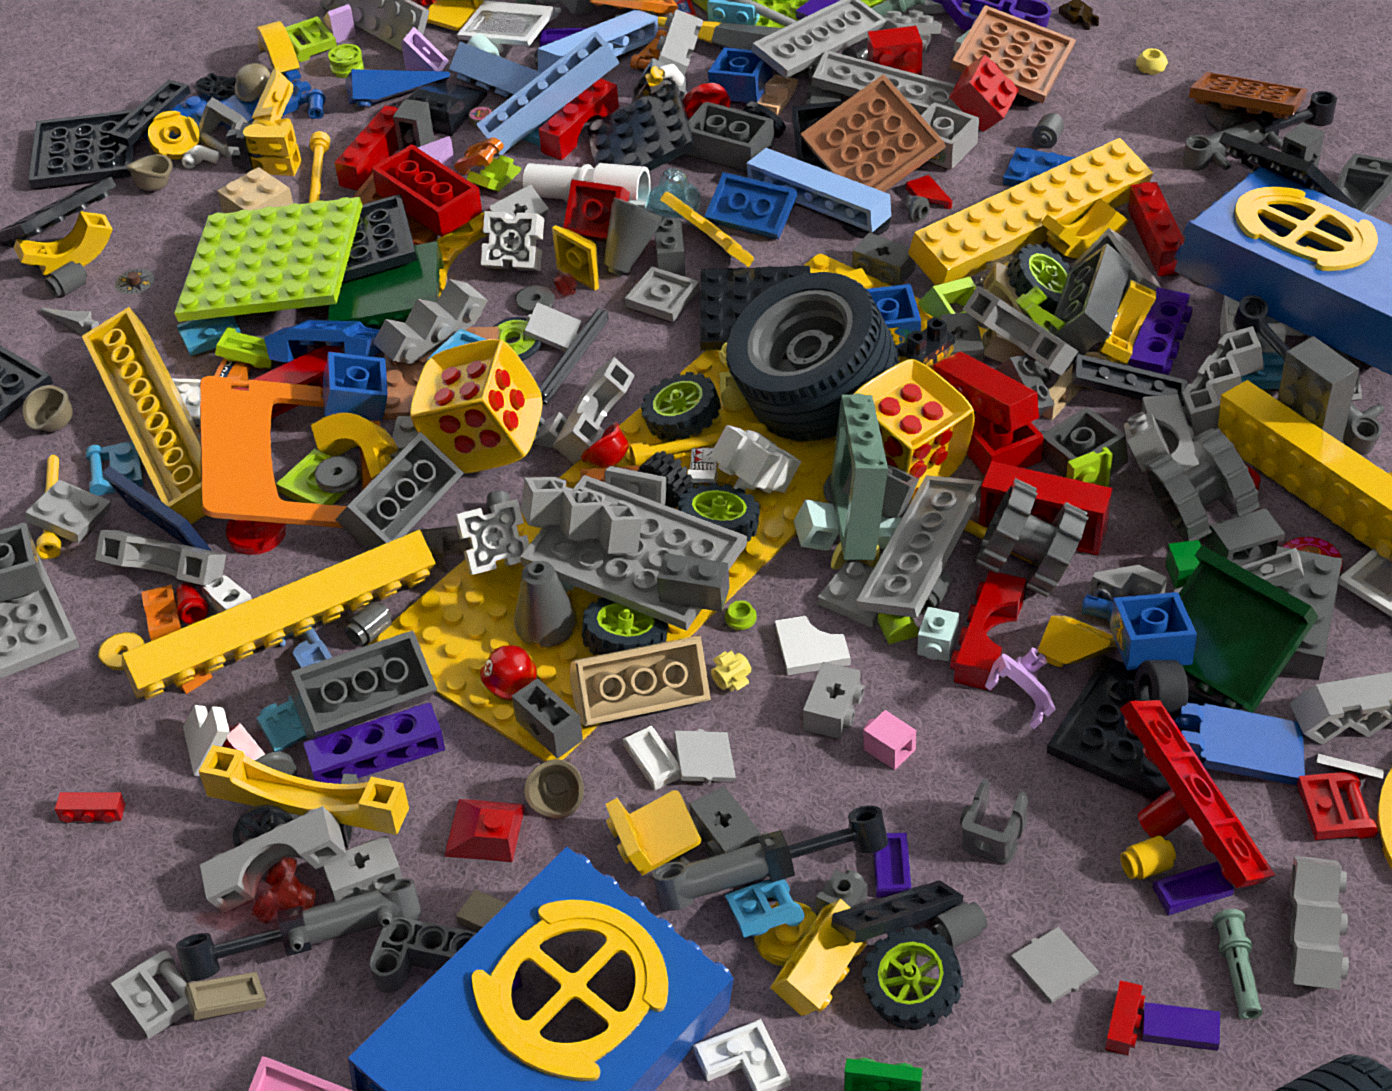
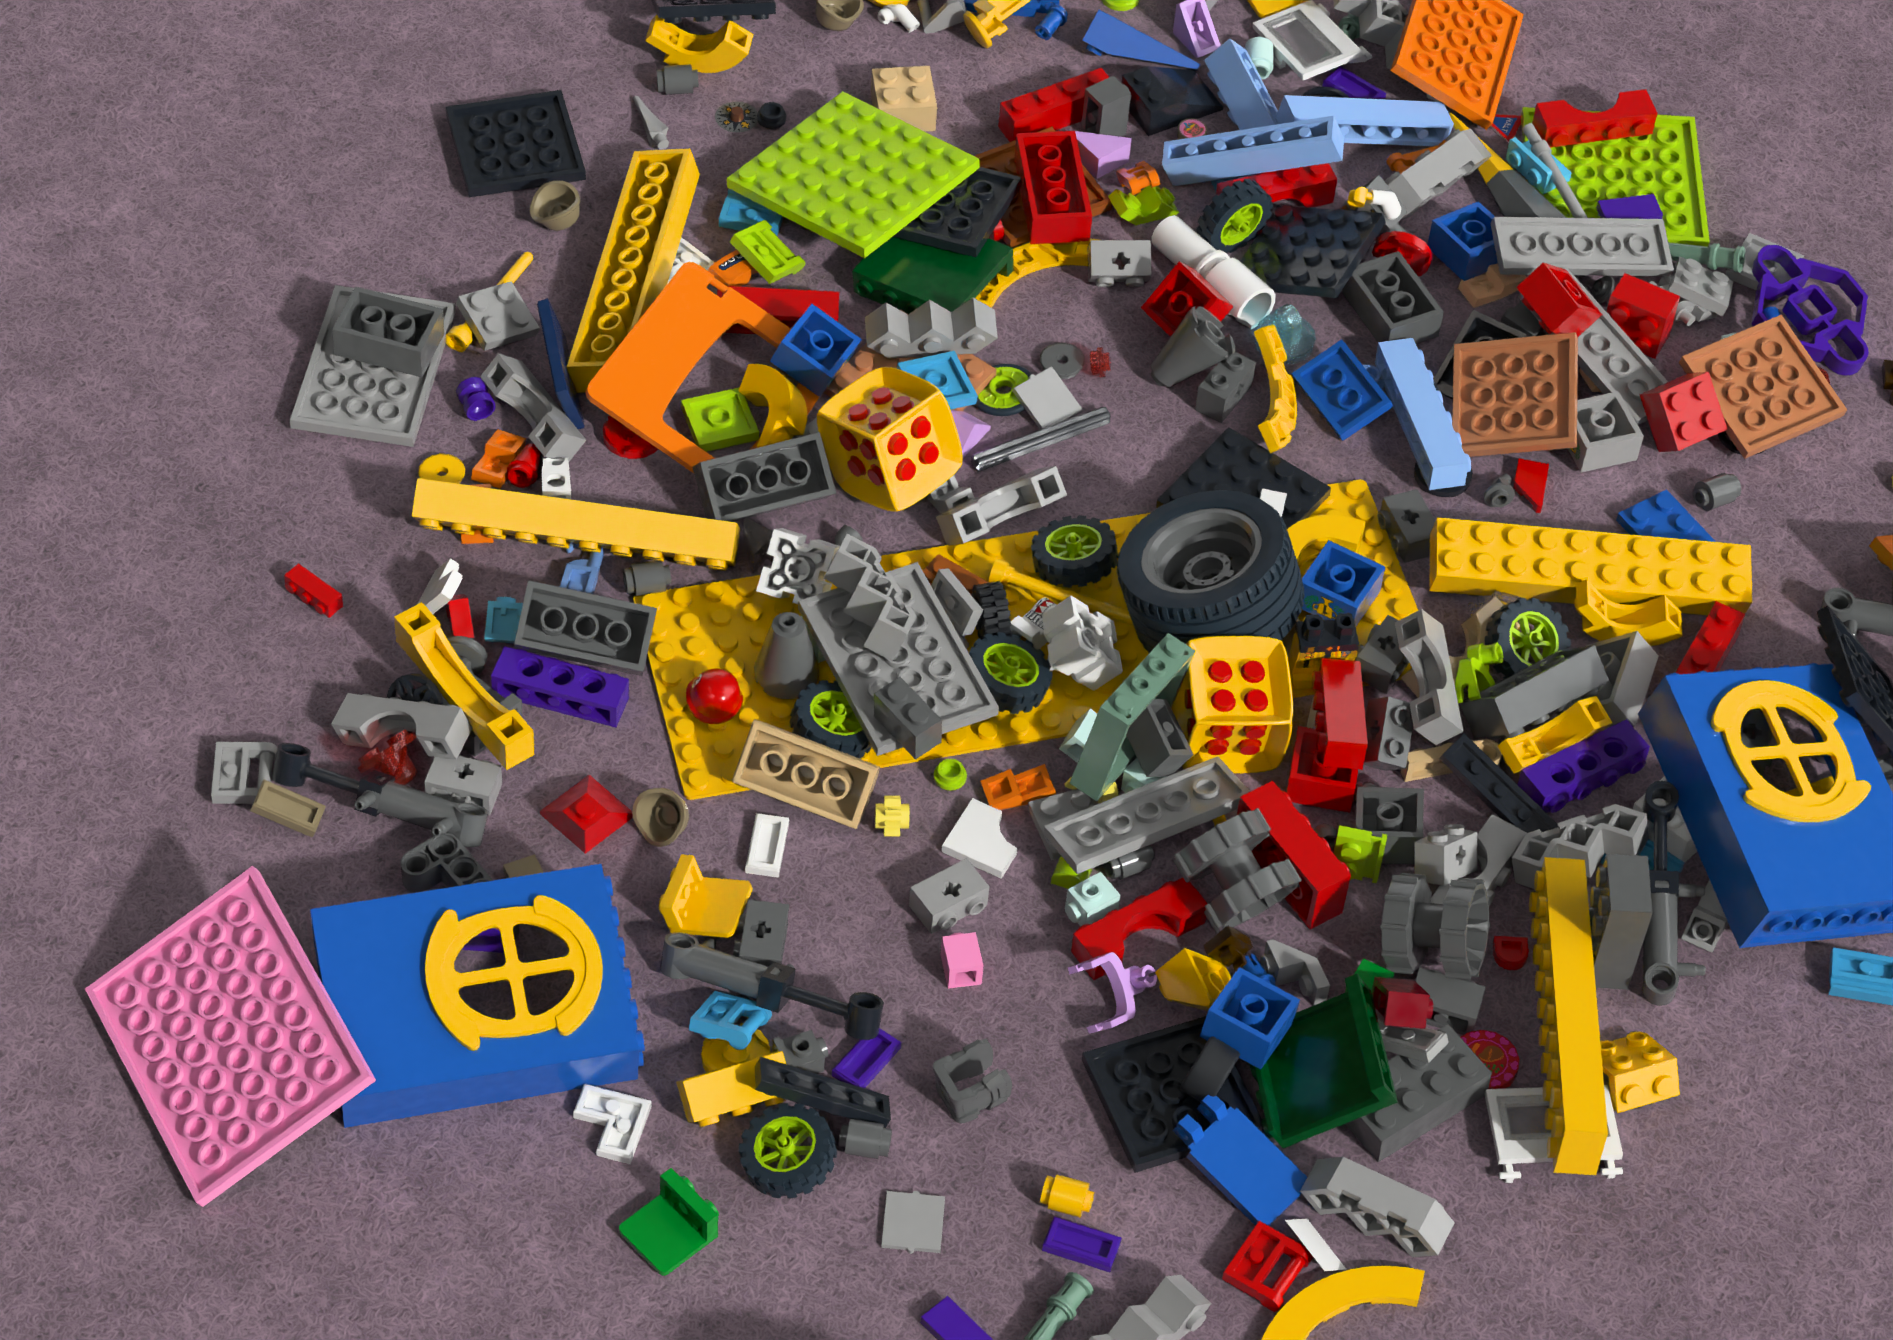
camera: 30 degrees right, 5 degrees up
dark azure plate [86,441,144,496] -> none
yellow hips [225,122,302,176] -> none
blue plate [264,320,382,362] -> none
yellow piece [309,131,330,203] -> none
dark grey piece [315,456,360,493] -> none
white brick [481,211,544,272] -> none
dark grey brick [512,678,583,759] -> none
yellow slope [552,225,599,291] -> none
red helmet [581,421,629,468] -> none
light grey plate [625,267,700,322] -> none
piece [673,729,736,784] -> none
black wheel [742,101,786,138] -> none
lime tile [918,277,977,320] -> none
red piece [1105,980,1146,1055] -> none
red plate [1120,700,1275,888] -> none
none -> dark purple wheel [456,377,496,421]
none -> black plate [757,102,786,129]
none -> orange slope [980,764,1057,810]
none -> black wheel [1196,179,1273,253]
none -> dark brown tile [1203,925,1253,971]
none -> dark red brick [1372,977,1433,1029]
none -> red brick [1516,263,1602,337]

